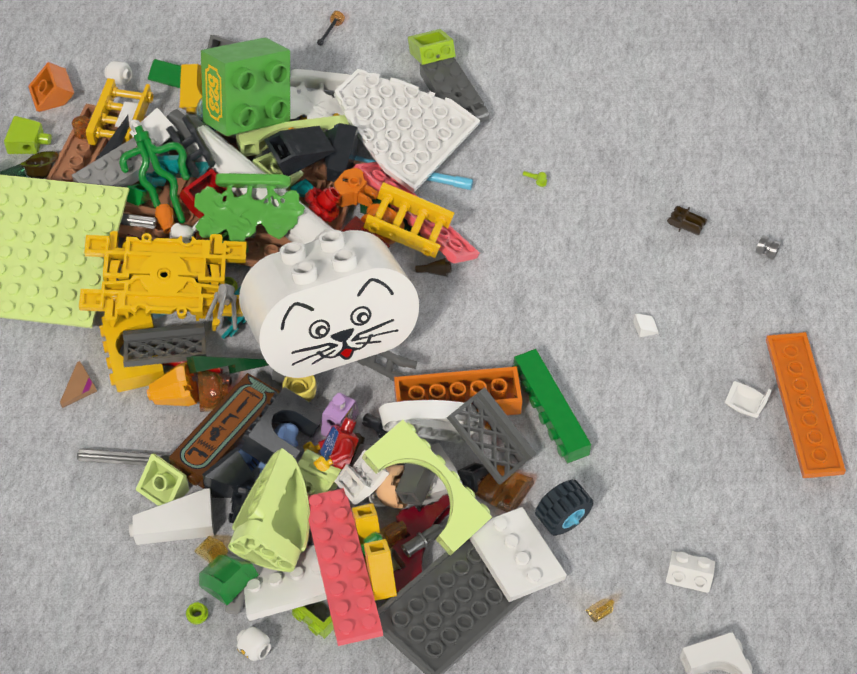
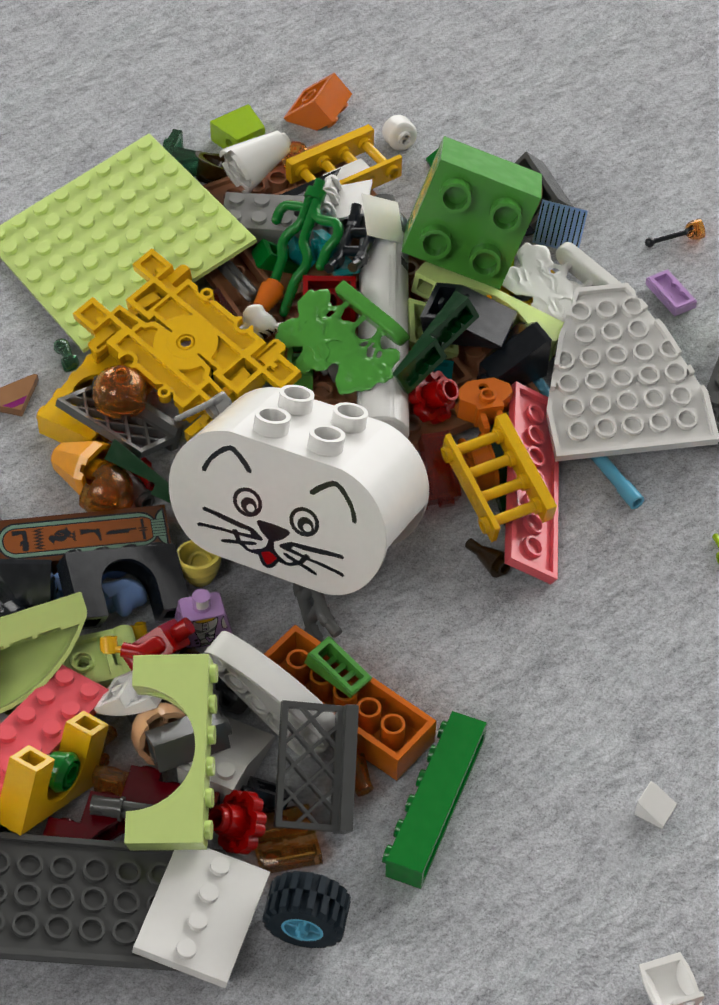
camera: 45 degrees right, 5 degrees down
none -> clear green arm [54,338,79,372]
none -> clear orange cylinder [92,365,147,418]
none -> red plant [208,790,267,855]
none -> white cone [219,131,291,193]
none -> bright green slope [304,636,372,698]
none -> white sticker [361,193,403,244]
none -> dark green slope [393,291,480,394]
none -> lavender plate [646,269,697,317]

